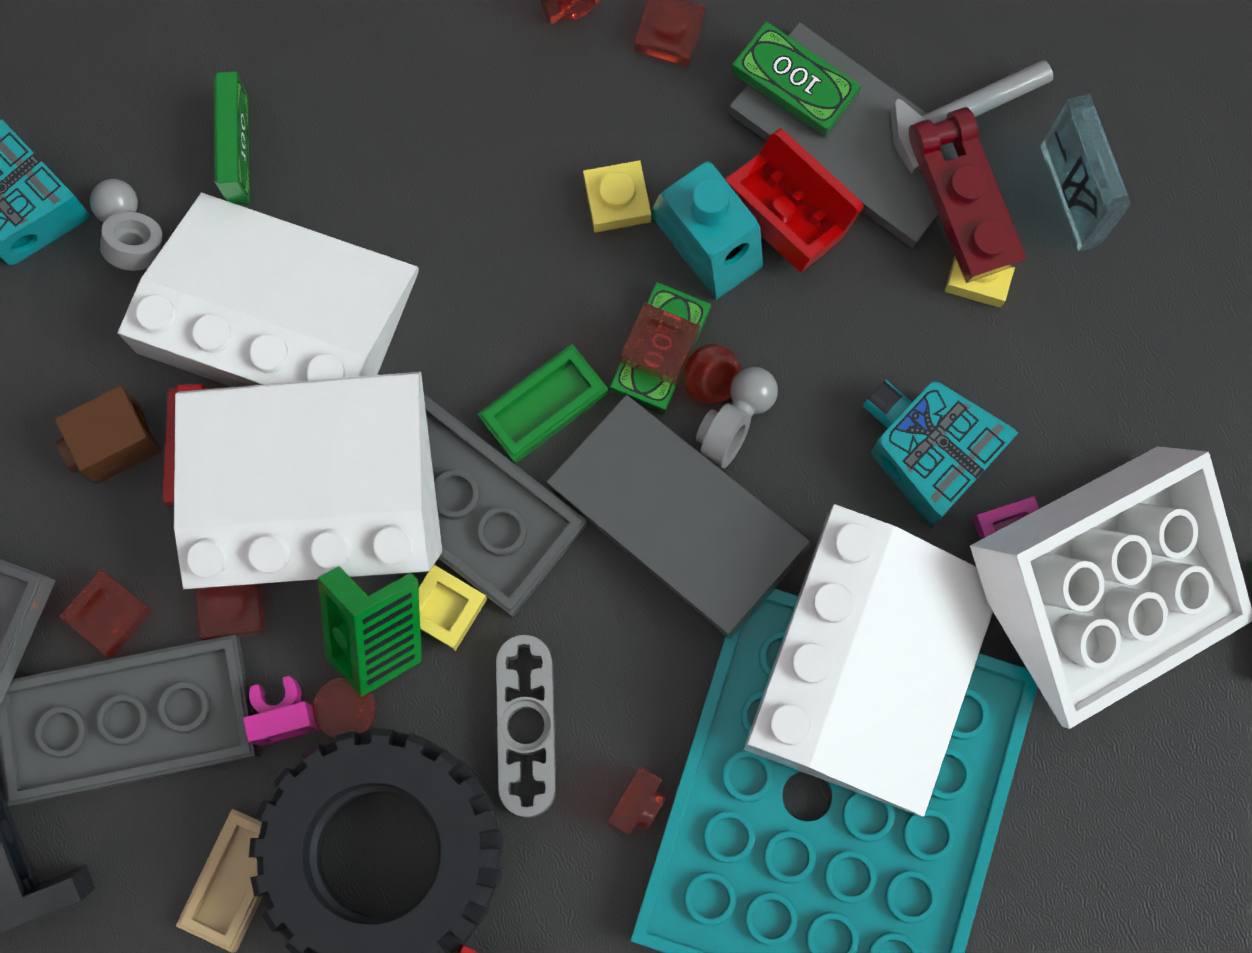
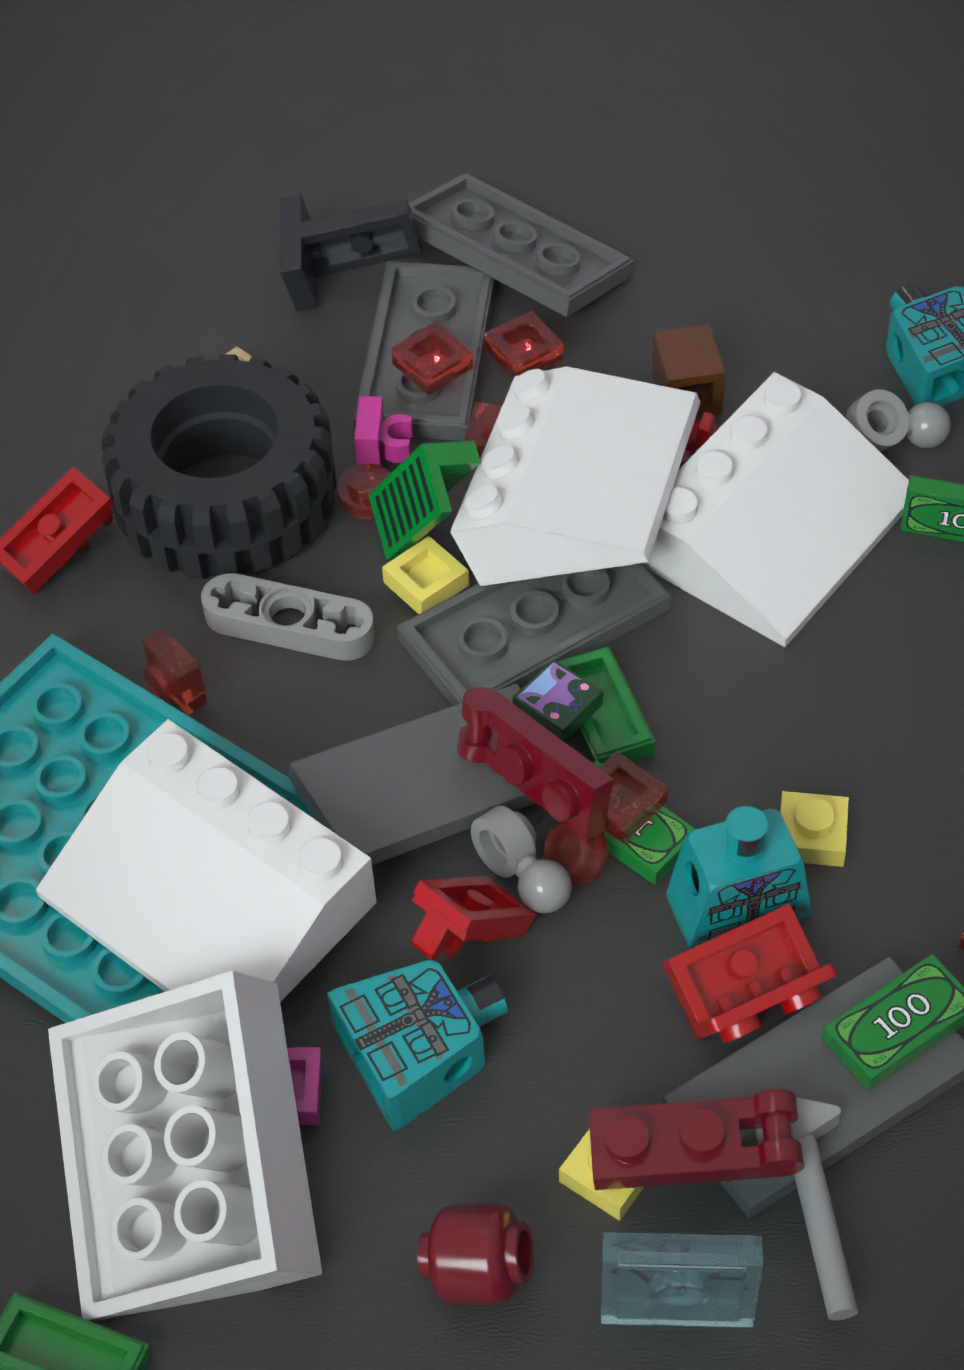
camera: 110 degrees right, 25 degrees down
none -> clear red plate [391,322,473,396]
none -> red plate [411,876,537,960]
none -> dark red head [417,1203,534,1305]
none -> dark red plate [457,687,614,841]
none -> dark green tile [512,659,604,742]

